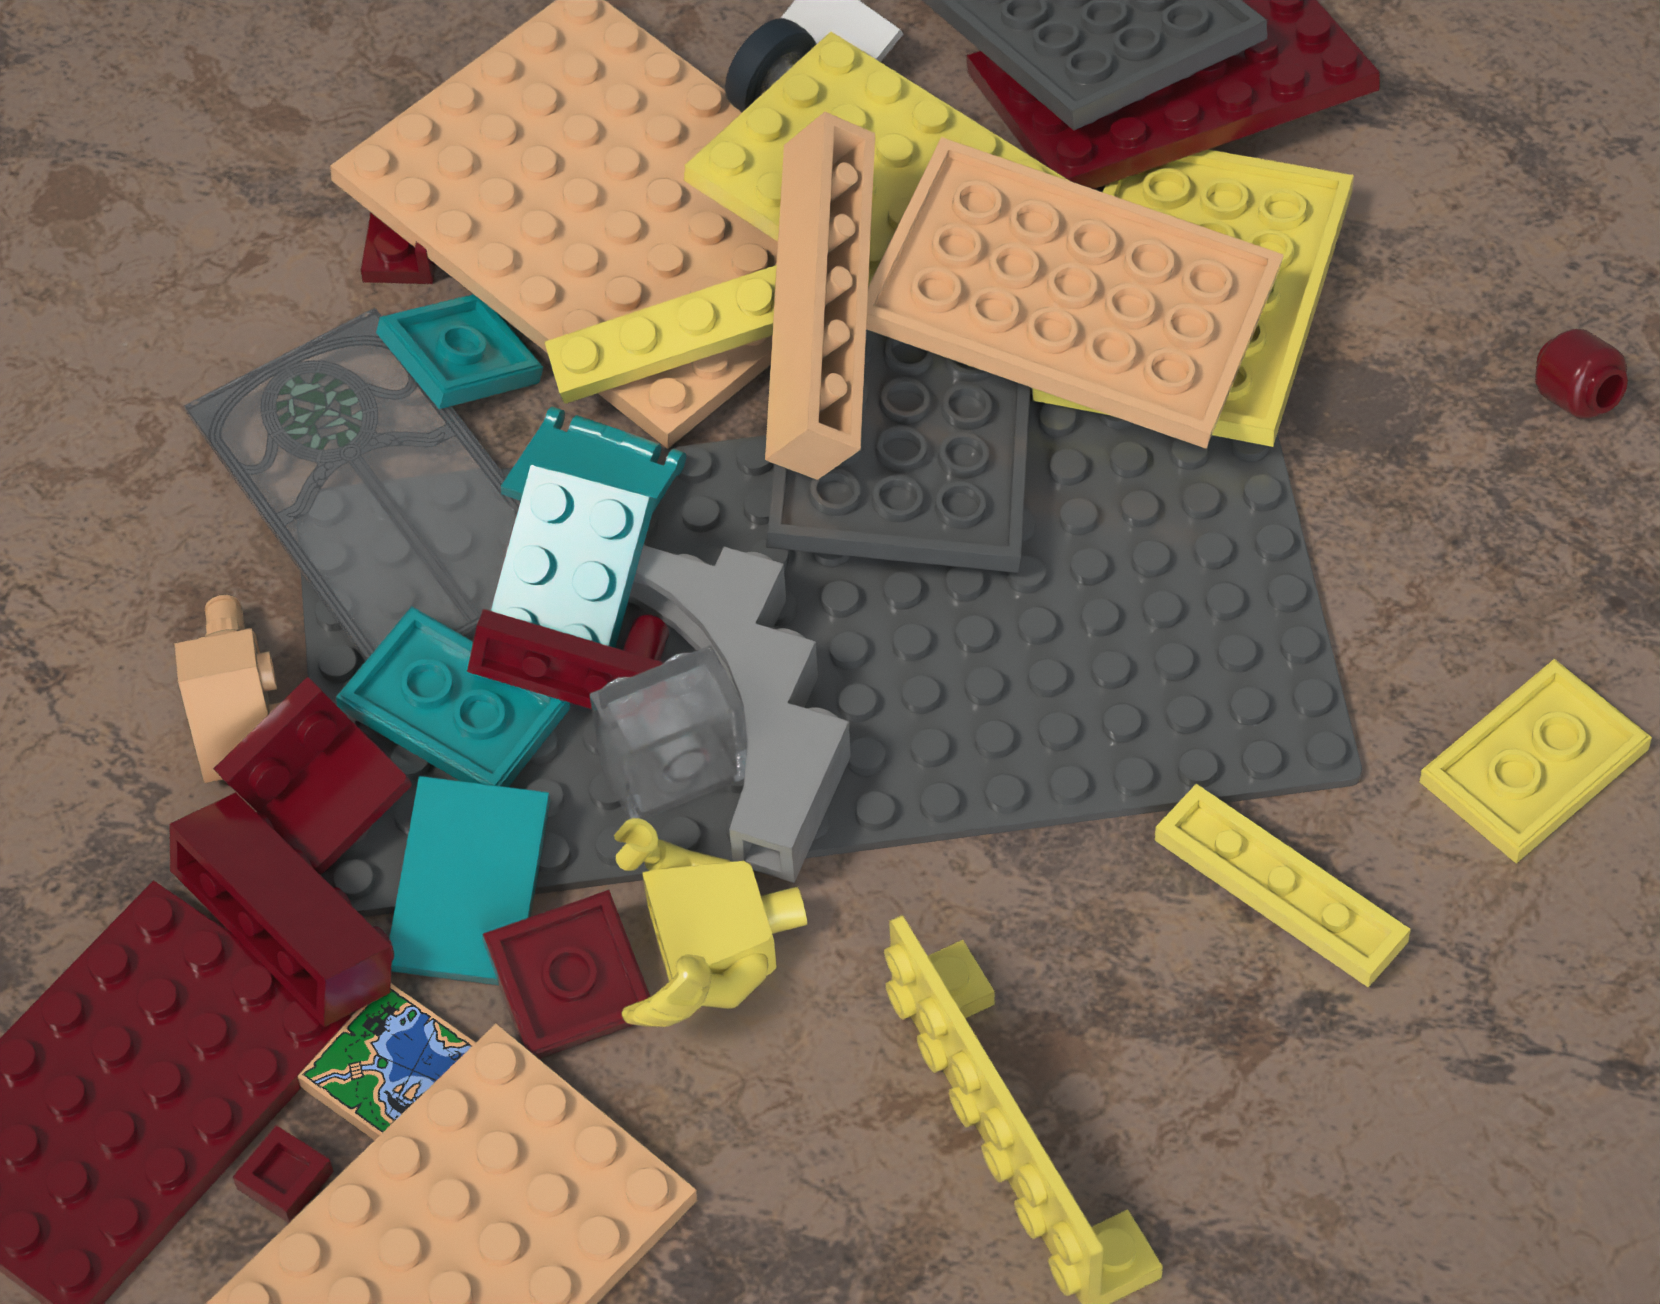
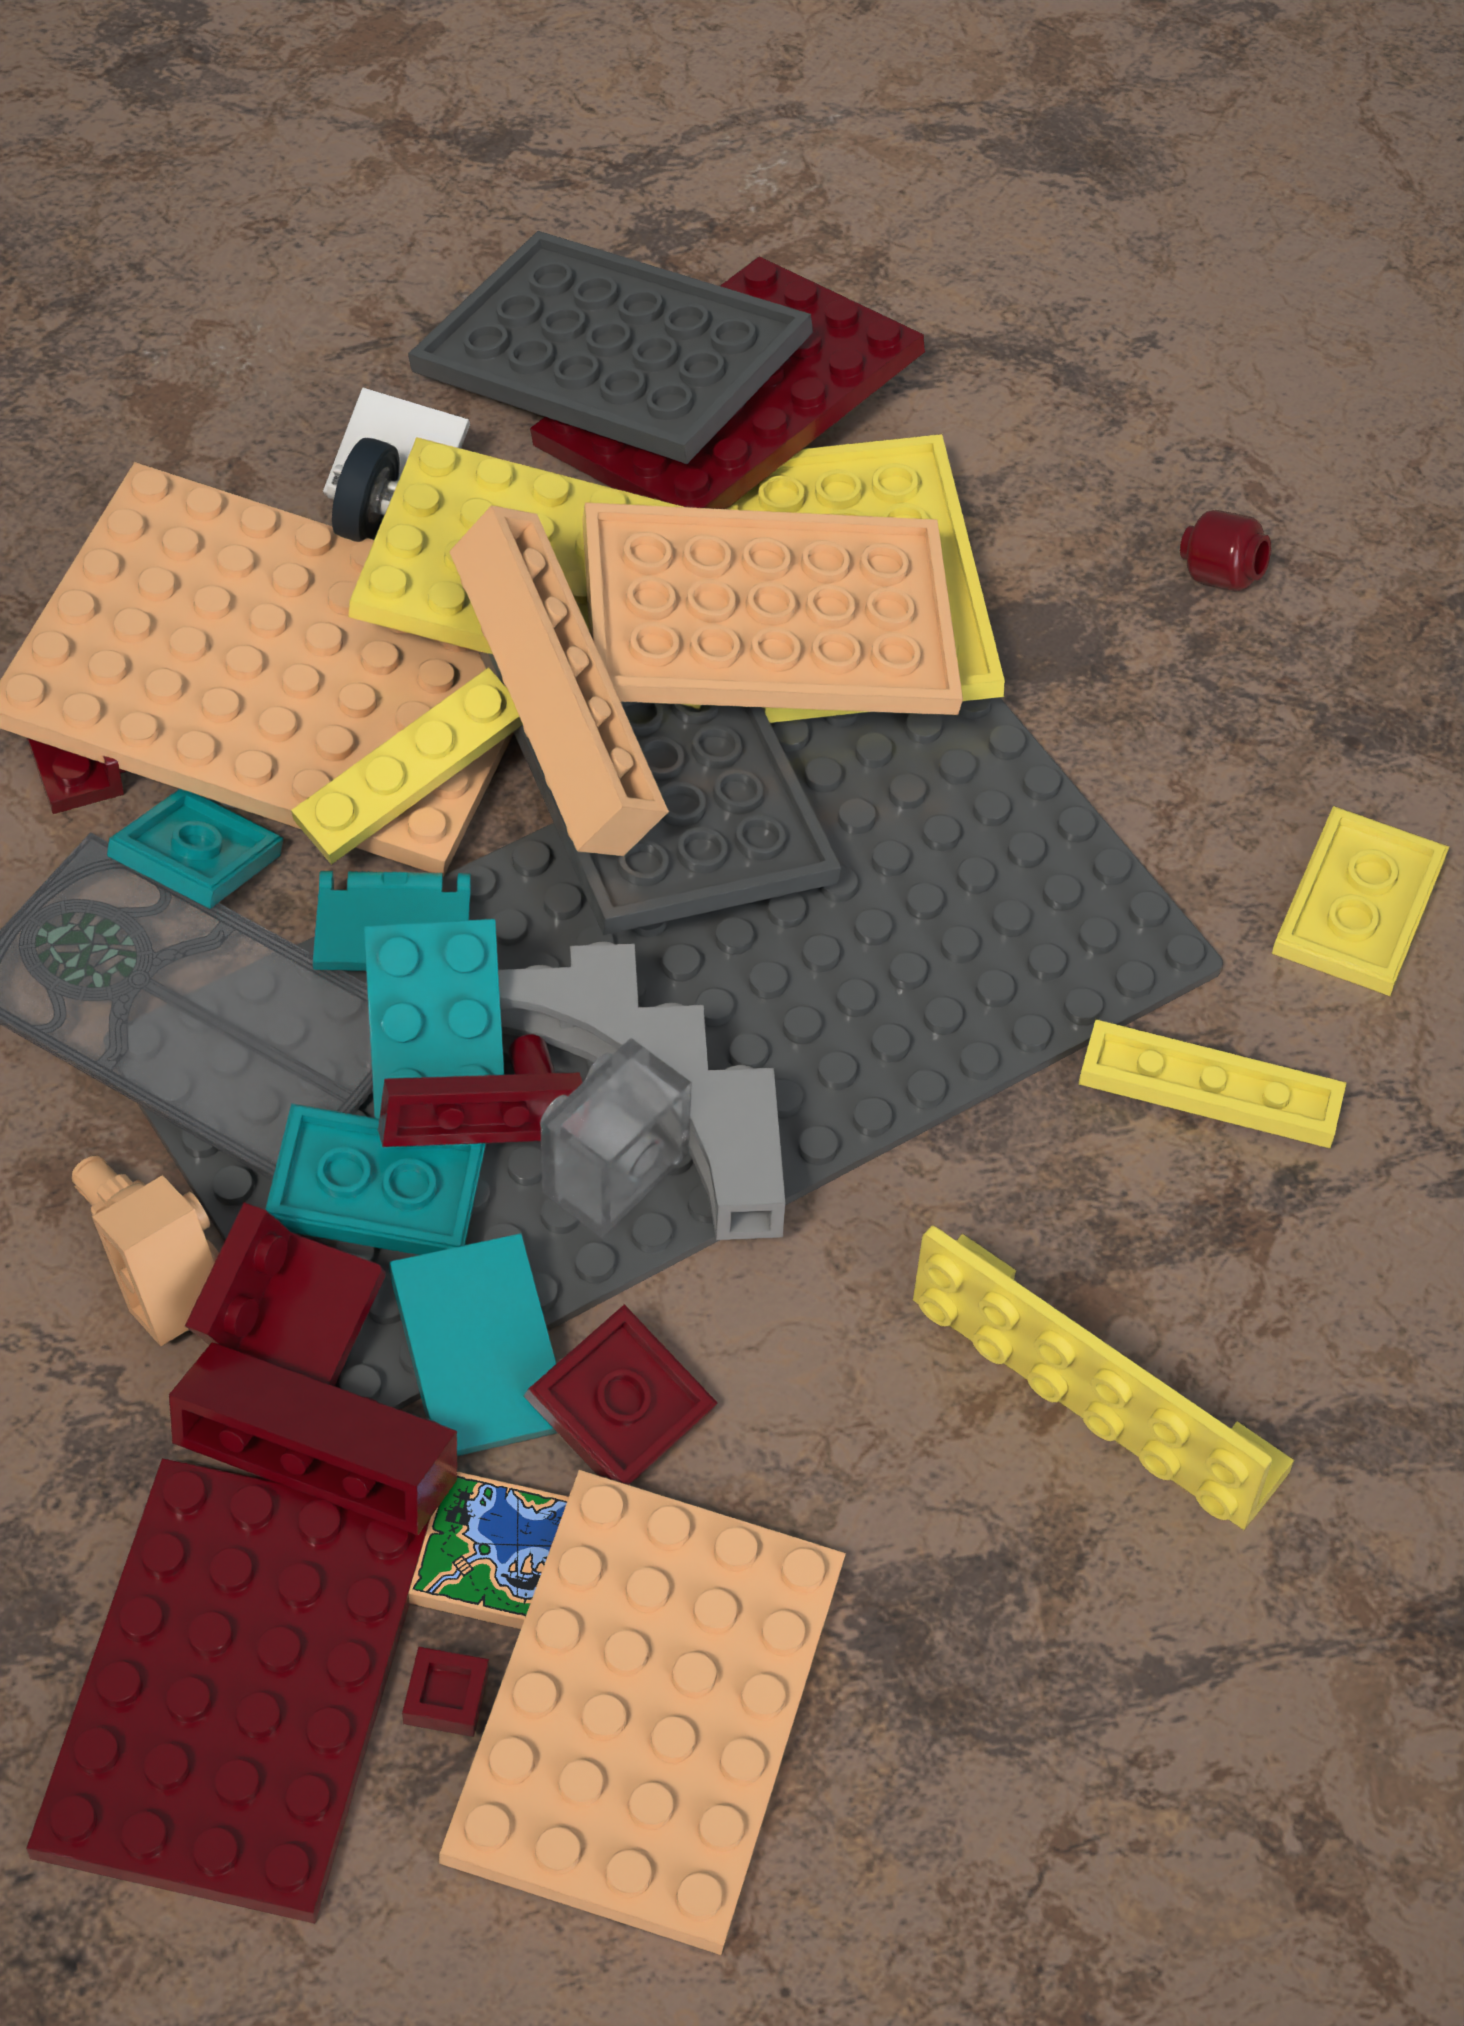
camera: 30 degrees left, 0 degrees up
light yellow torso [614,818,807,1027] -> none

